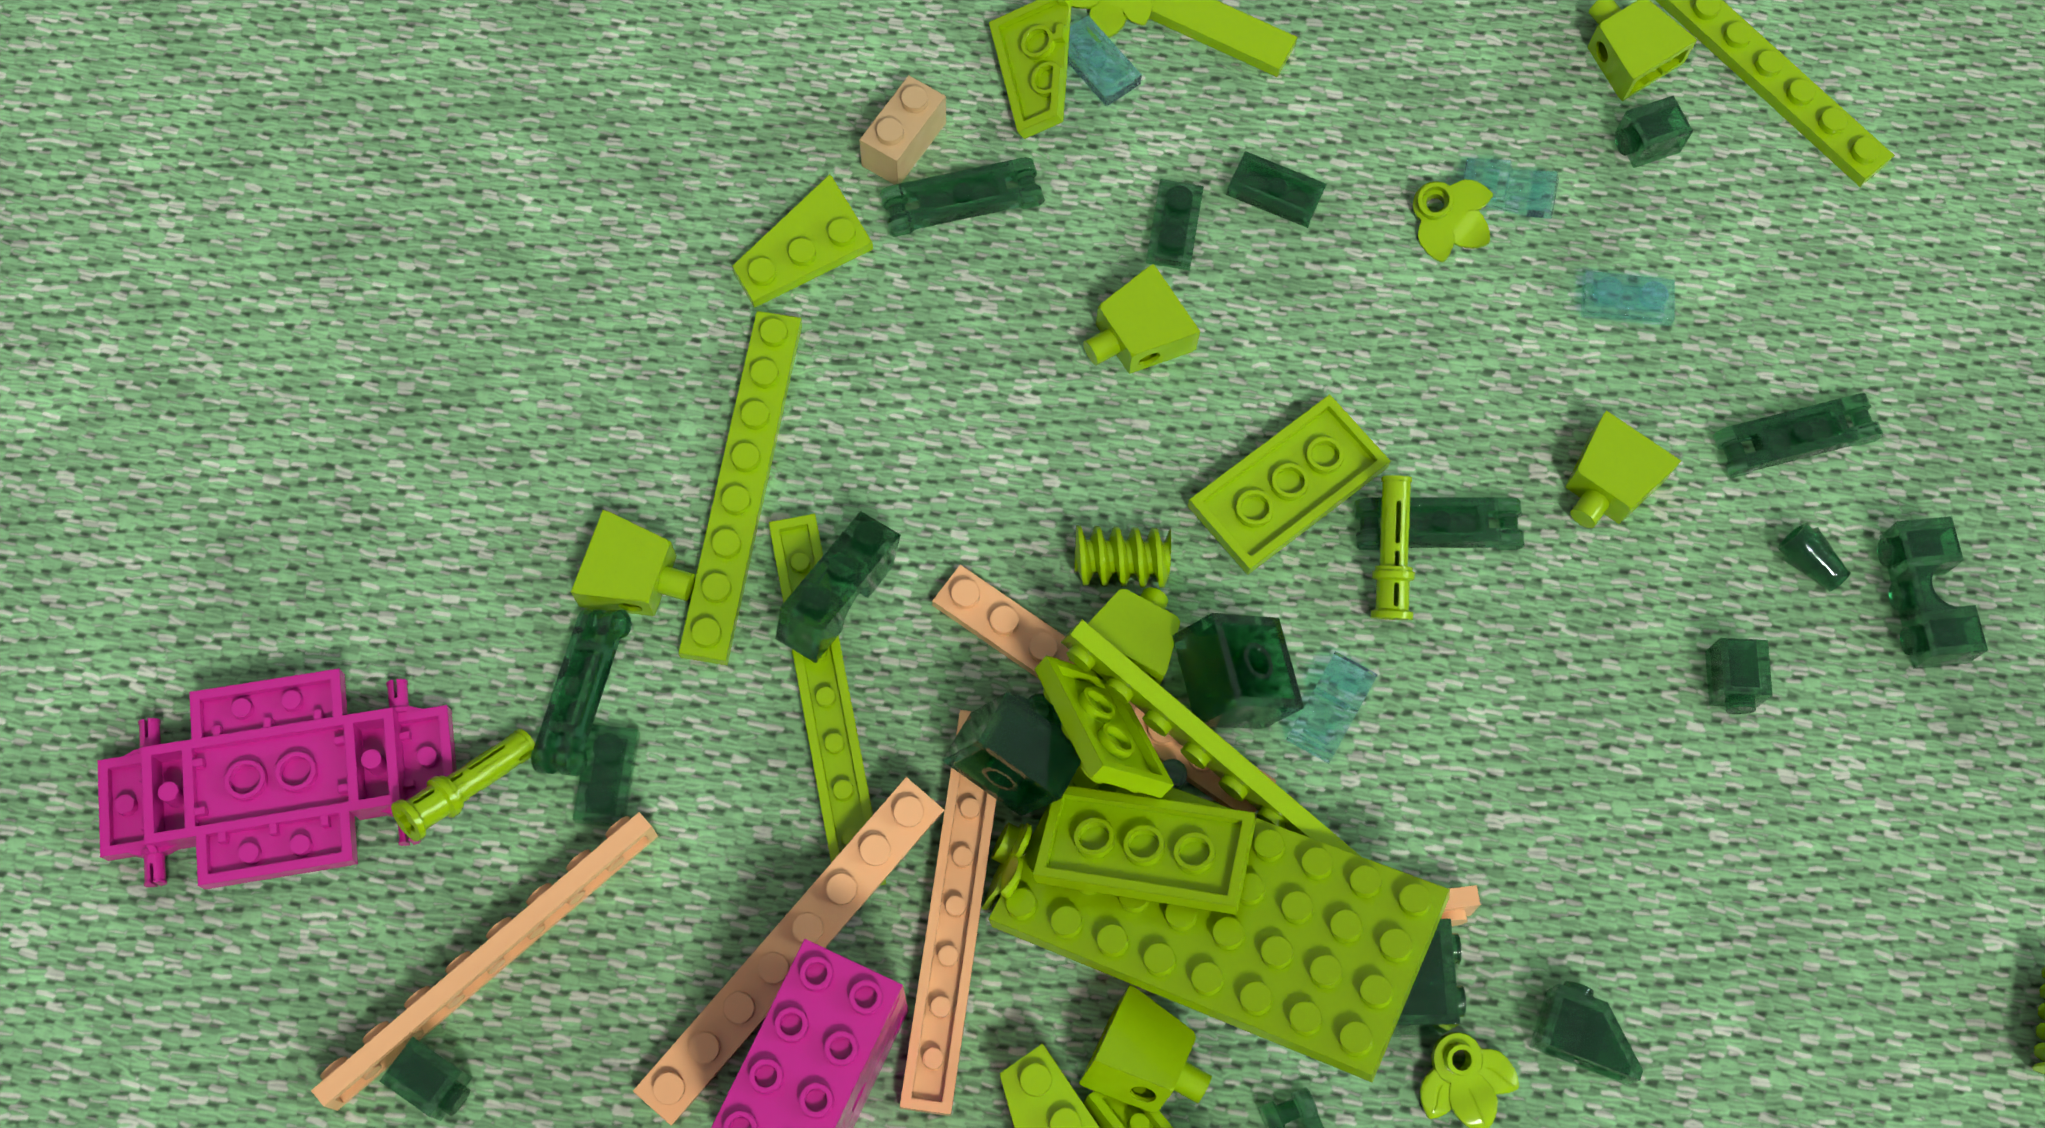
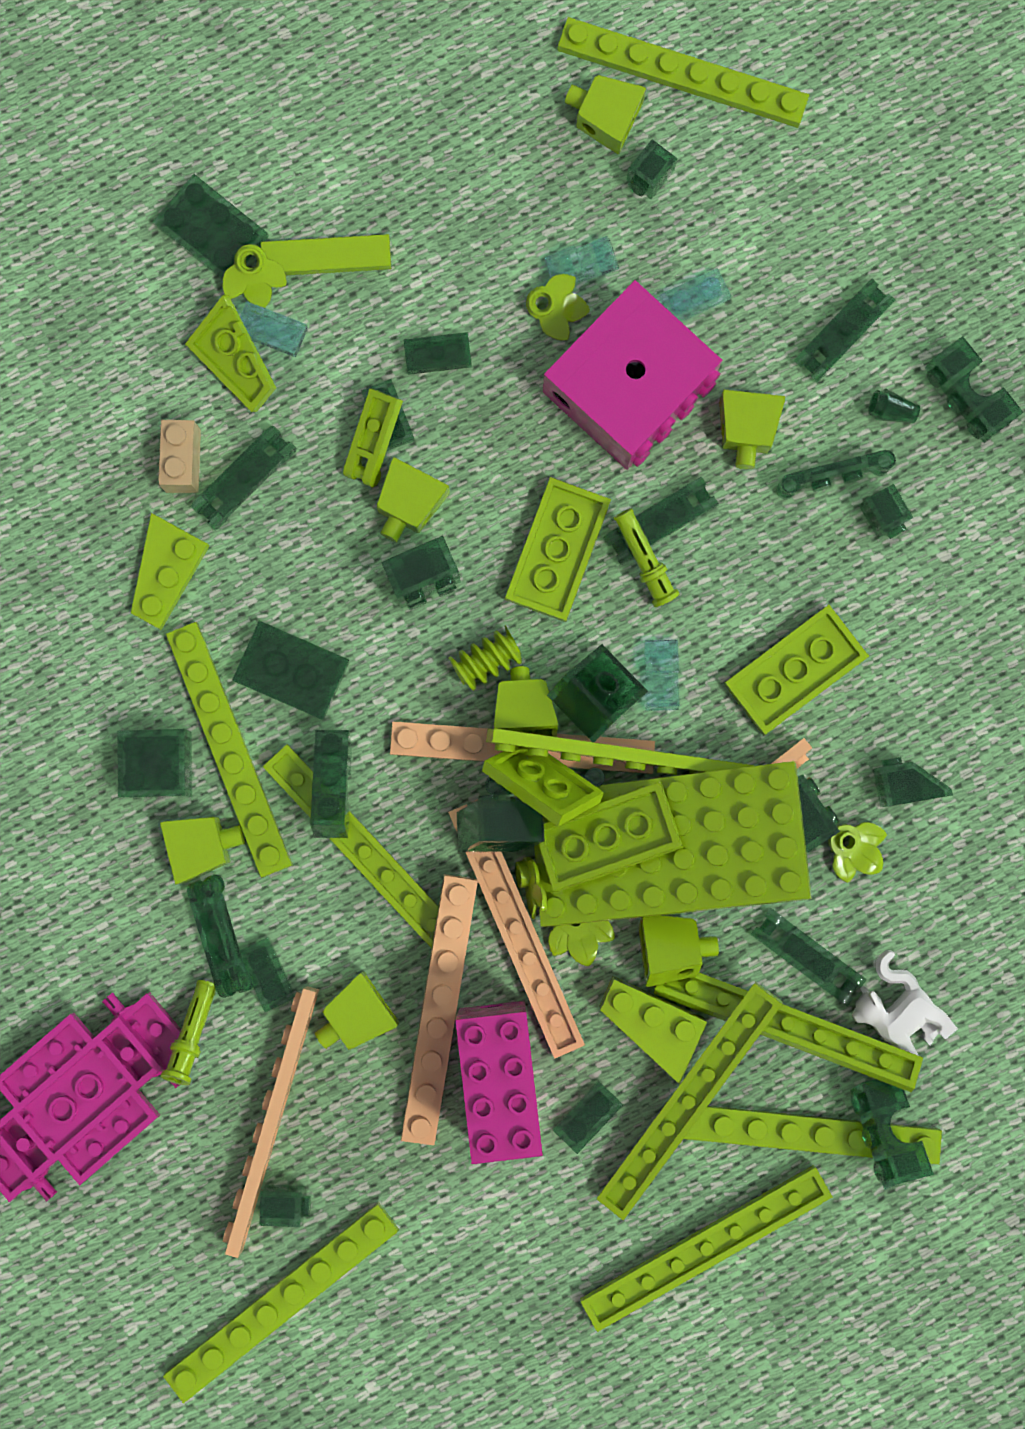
camera: 30 degrees left, 15 degrees up
none -> clear green brick [117,729,192,799]
none -> clear green plate [232,621,350,721]
none -> lime torso [315,971,400,1050]
none -> lime plate [343,389,403,488]
none -> clear green brick [381,535,461,610]
none -> dark pink gear [542,280,723,470]
none -> lime plate [548,921,615,966]
none -> lime plate [724,604,869,736]
none -> clear green plate [776,450,896,500]

